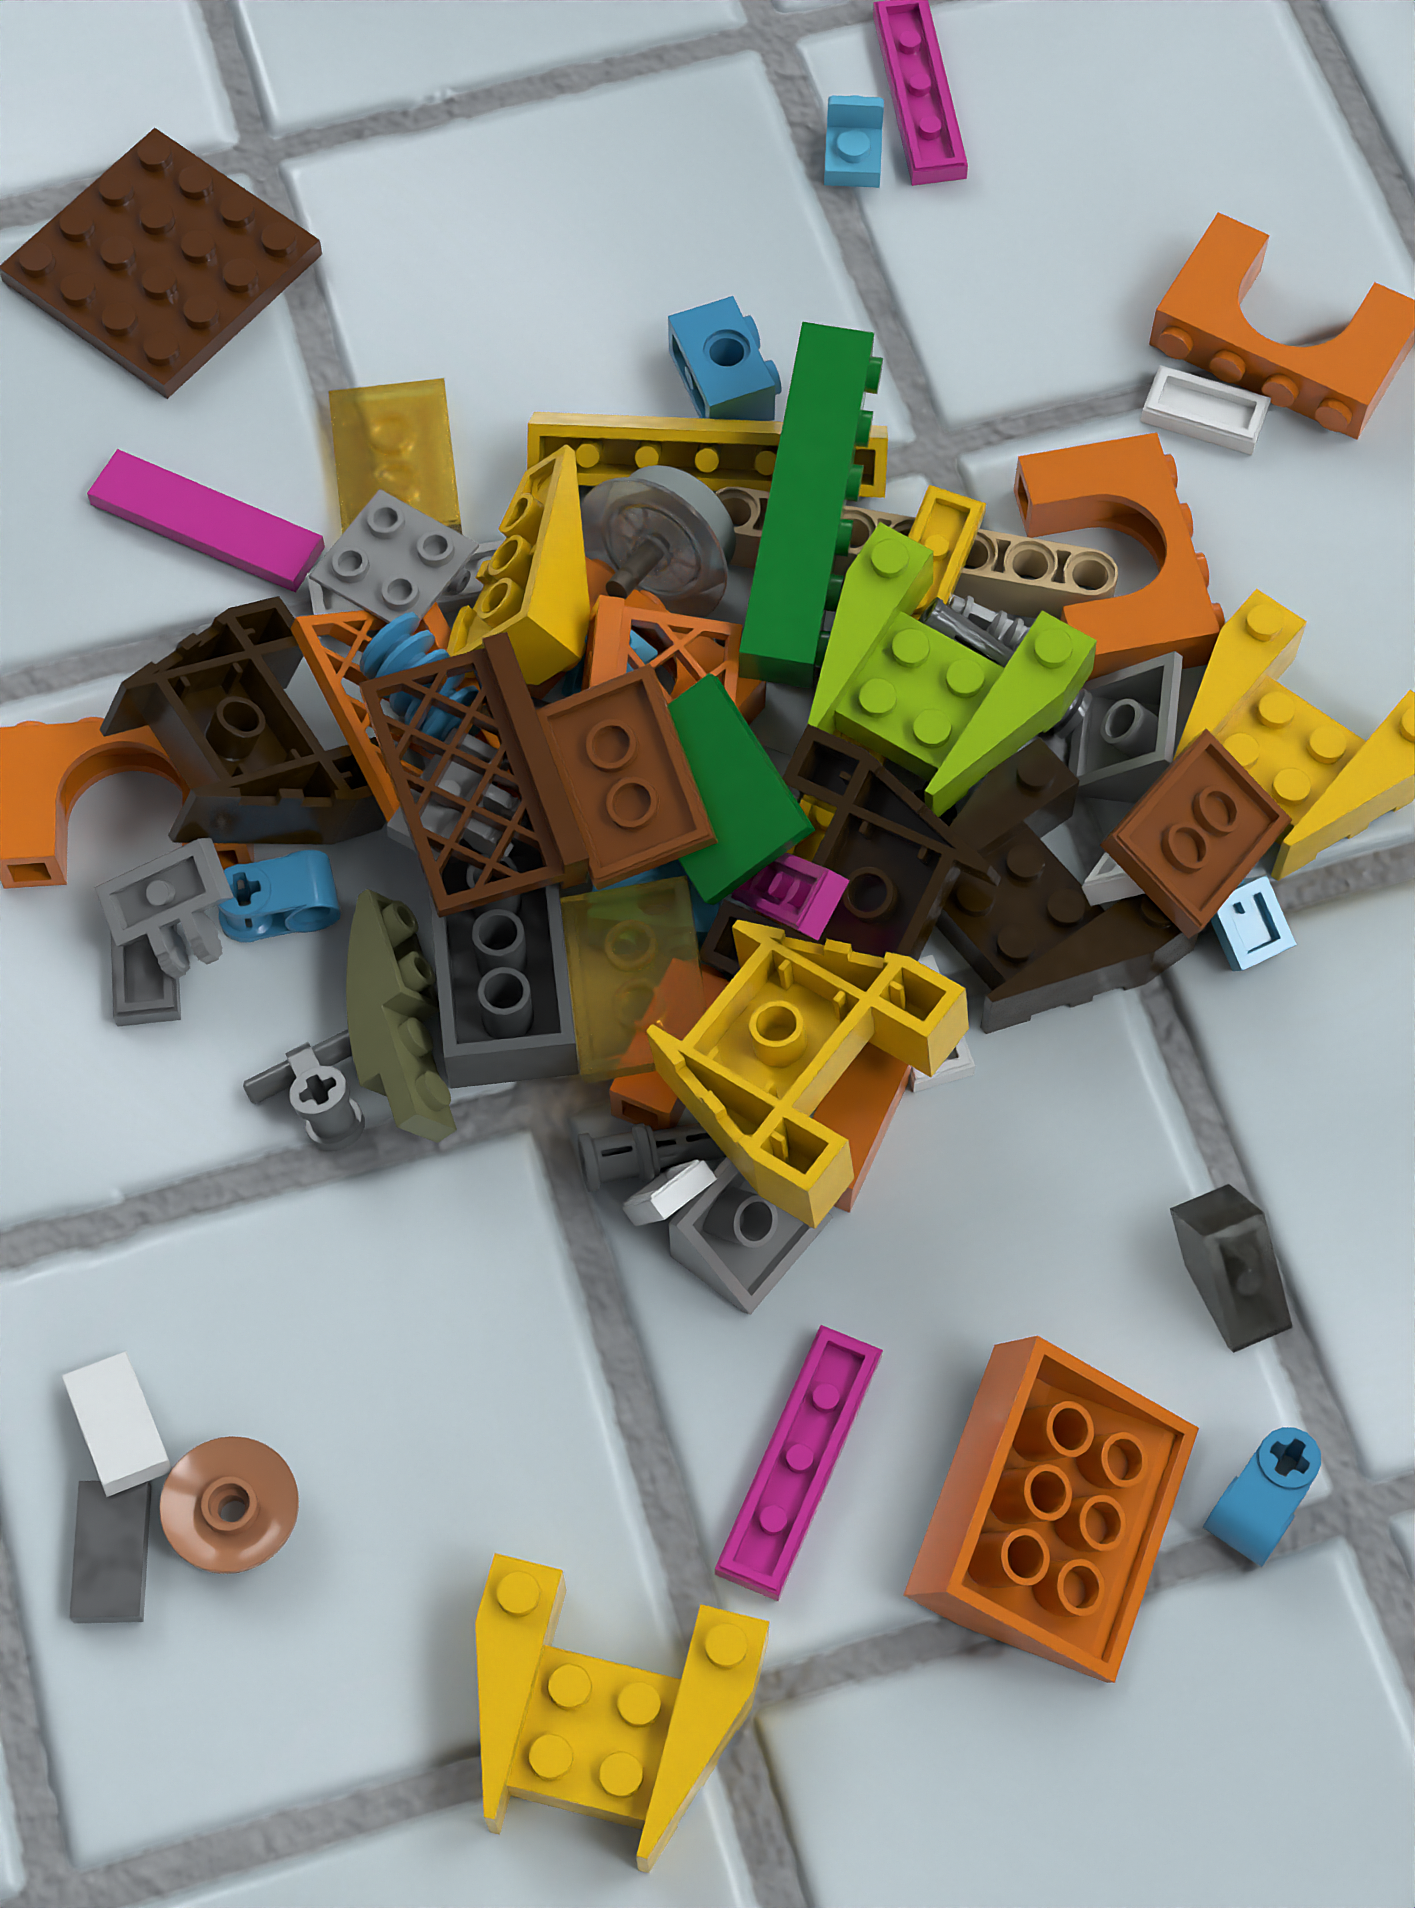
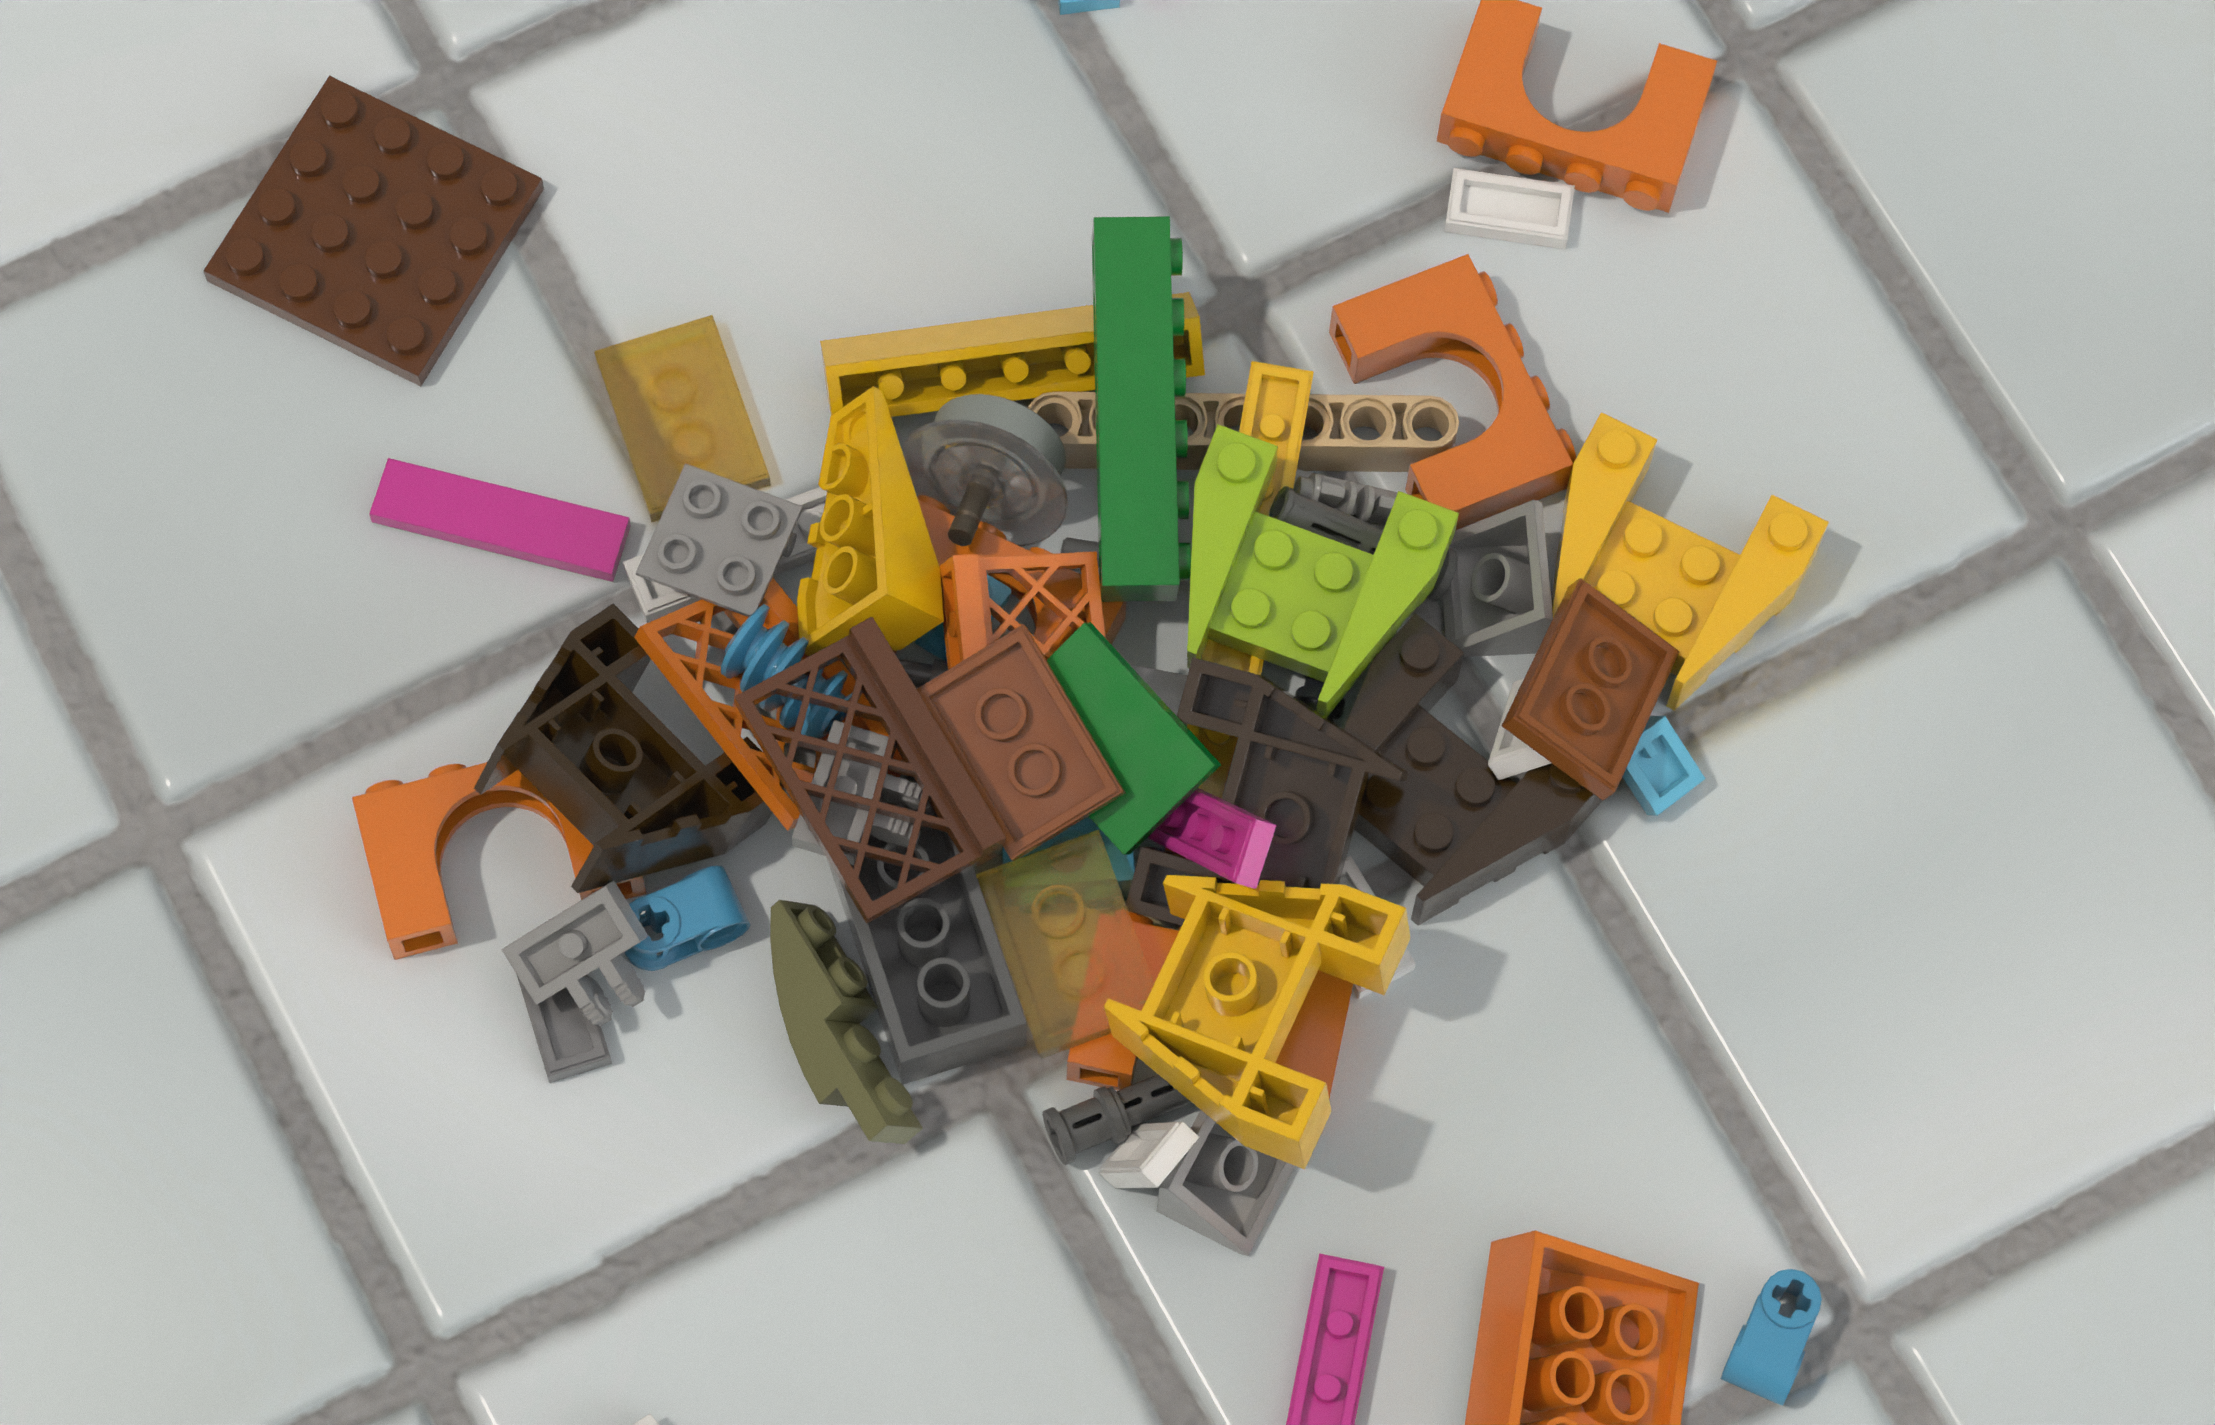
camera: 15 degrees left, 5 degrees up
dark grey piece [243,1029,365,1151] -> none
dark azure brick [668,296,782,421] -> none
clear smoke slope [1170,1184,1293,1353] -> none

